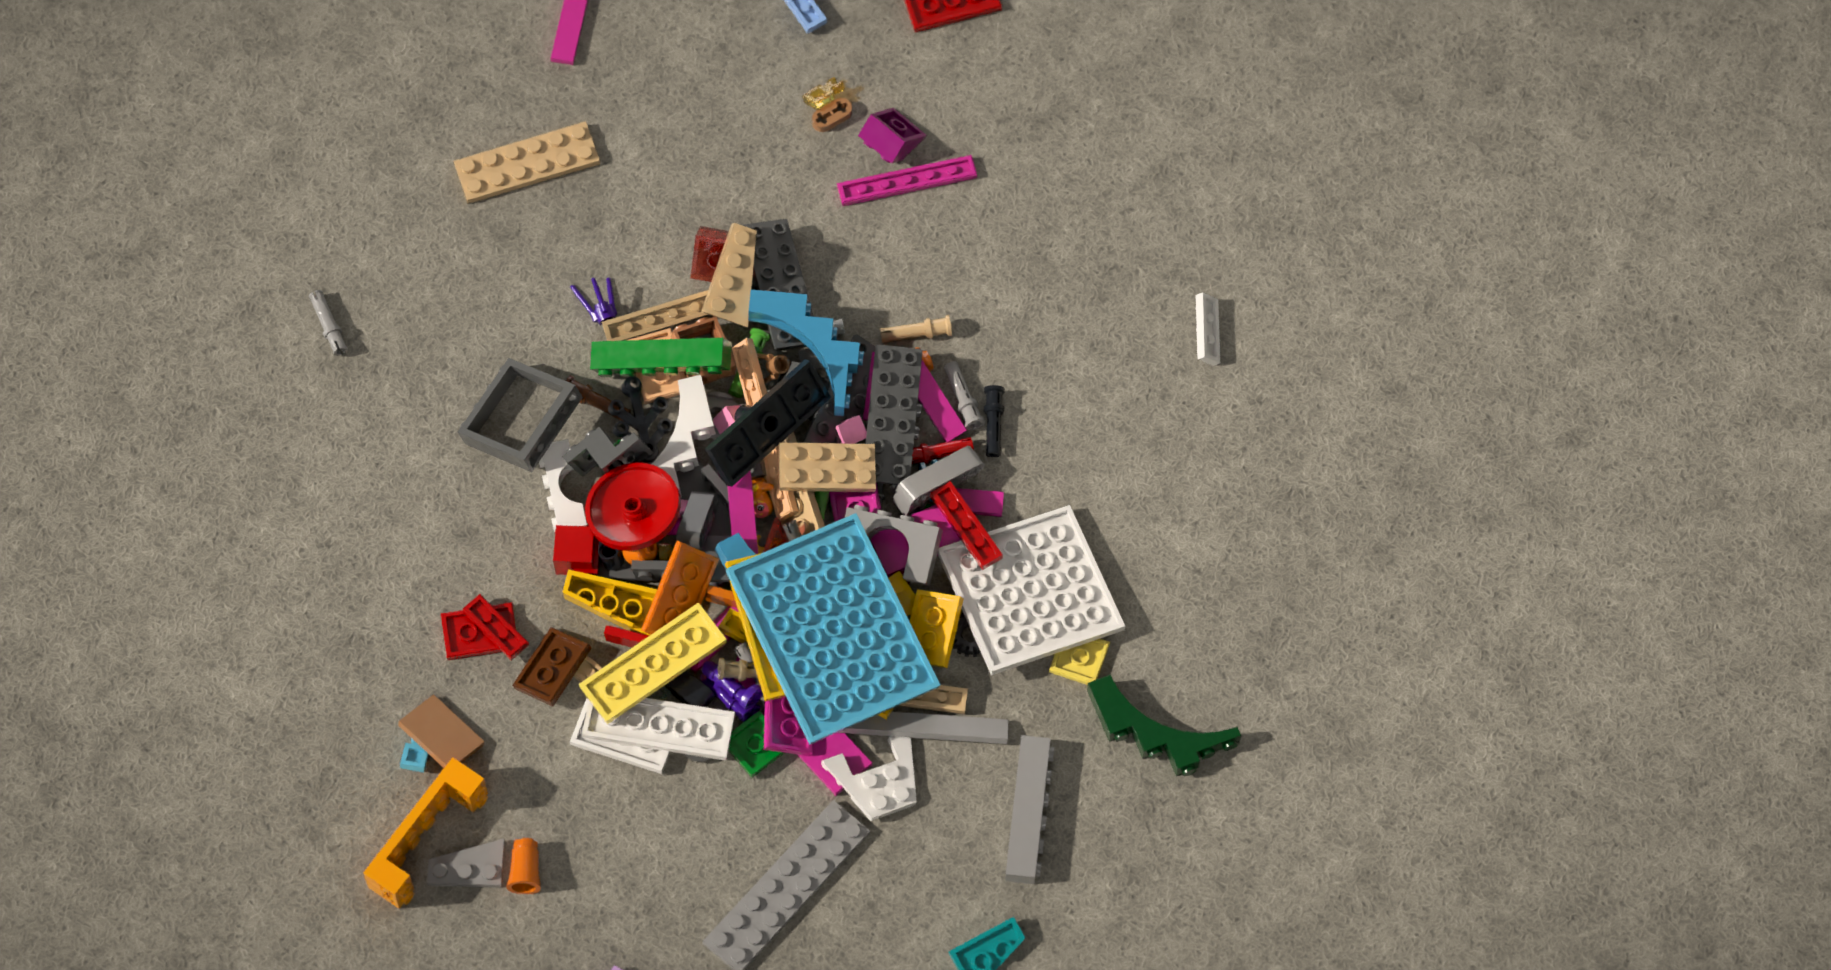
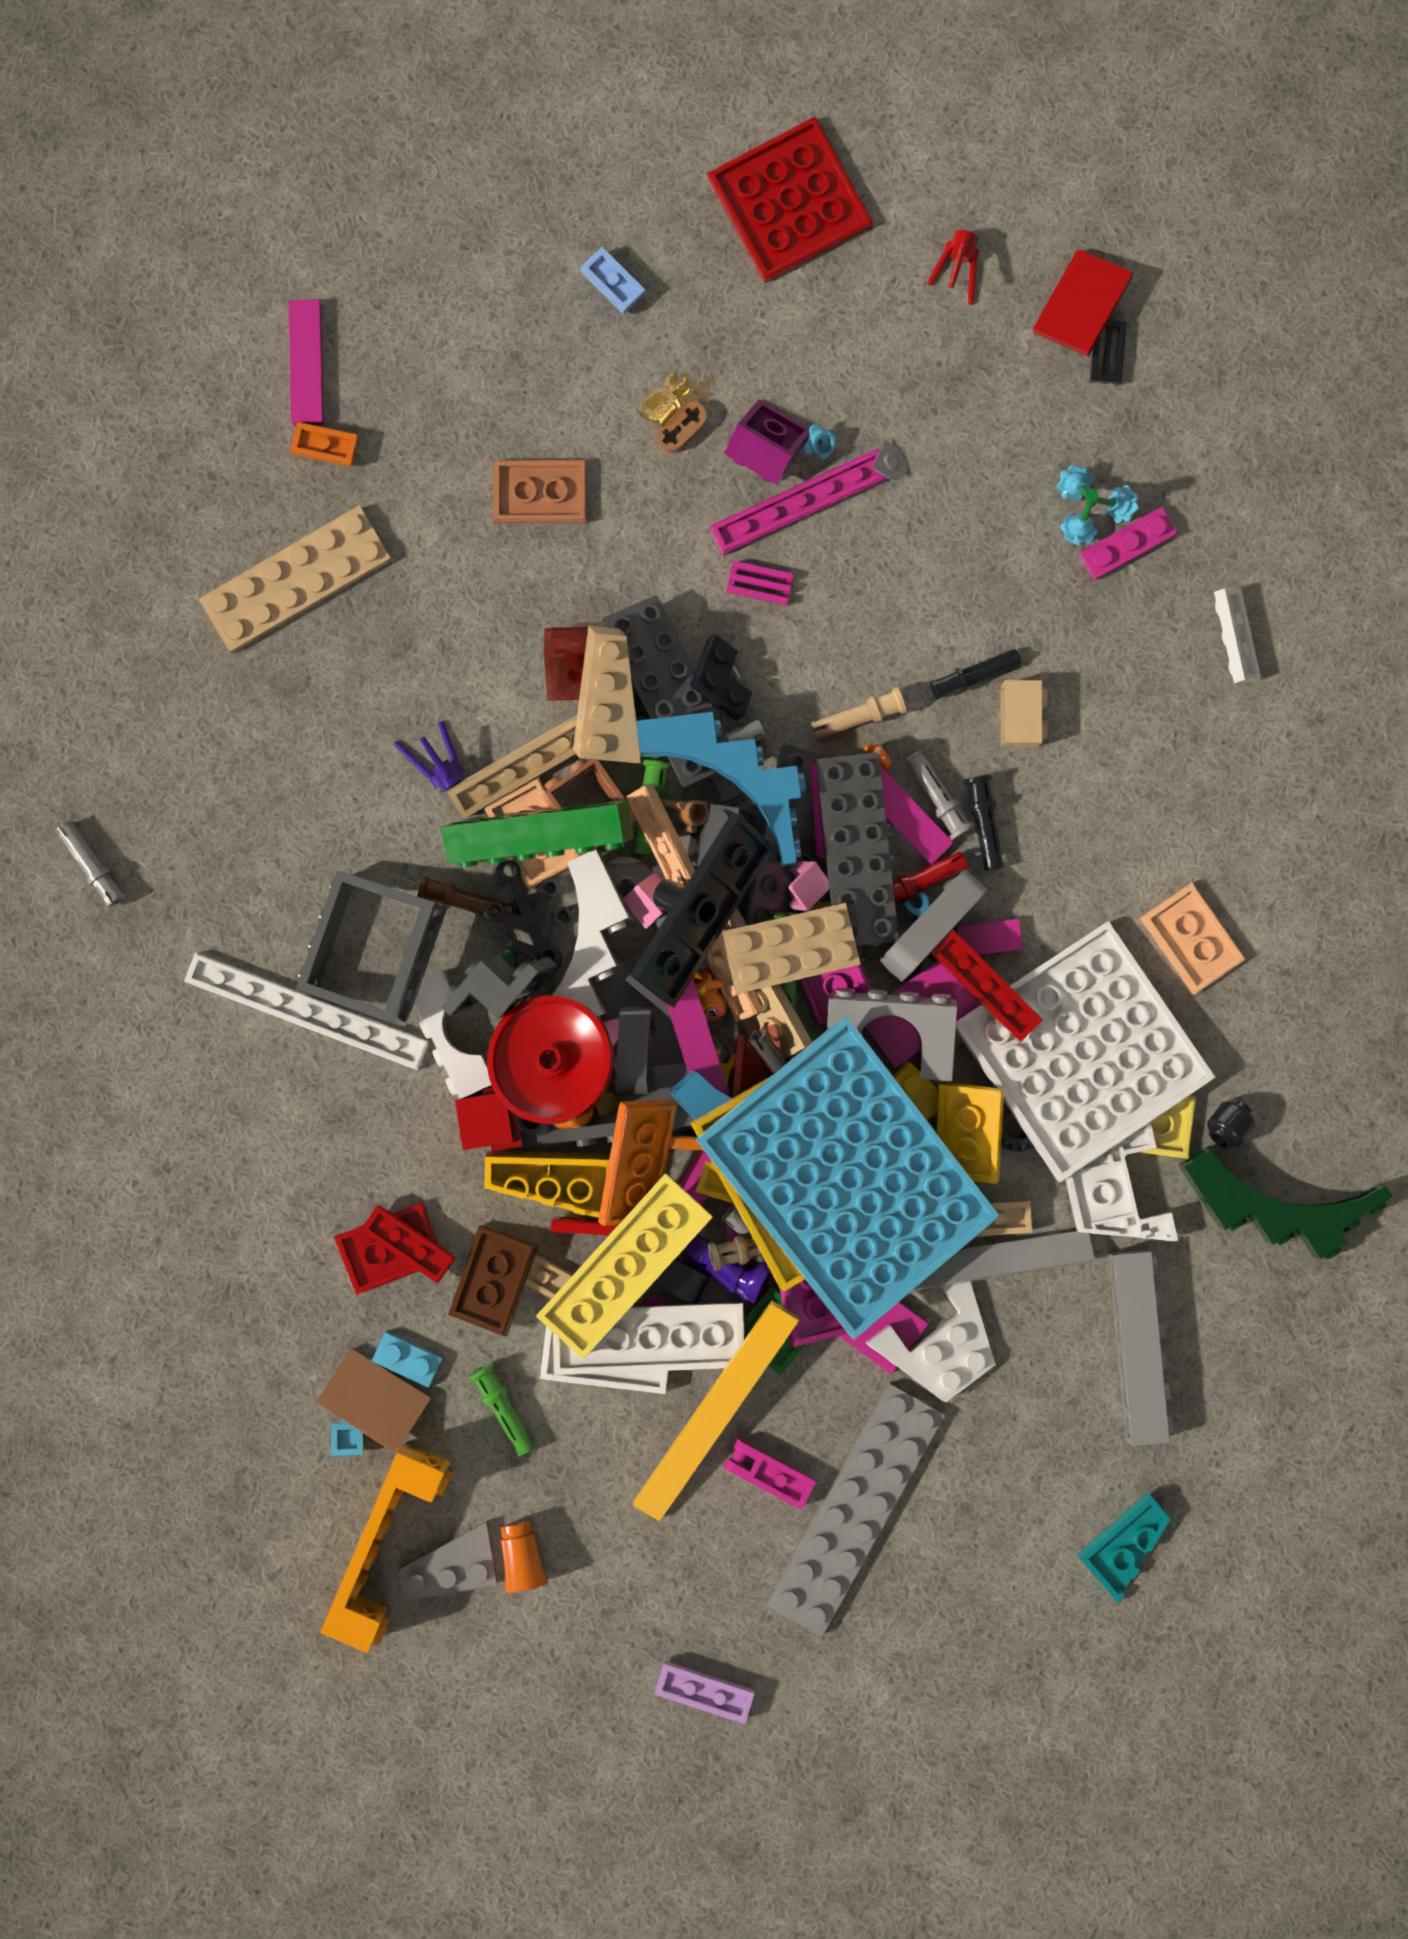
camera: 10 degrees left, 20 degrees up
none -> white tile [184,952,429,1070]
none -> orange plate [290,422,359,468]
none -> medium azure plate [372,1331,443,1388]
none -> bright green pin [468,1362,536,1456]
none -> nougat tile [493,460,587,524]
none -> yellow tile [633,1301,799,1521]
none -> black plate [690,634,752,721]
none -> dark pink plate [723,1438,816,1510]
none -> dark pink tile [726,561,794,606]
none -> medium azure plate [803,424,836,460]
none -> light grey piece [873,440,907,480]
none -> red plant [927,230,980,305]
none -> black axle [930,649,1021,700]
none -> tan brick [1001,680,1048,747]
none -> red tile [1033,249,1133,357]
none -> medium azure plant [1057,464,1139,545]
none -> white wing [1065,1122,1178,1241]
none -> dark pink plate [1079,507,1177,581]
none -> black tile [1089,320,1127,385]
none -> light nougat tile [1140,882,1246,995]
none -> black head [1207,1101,1255,1148]

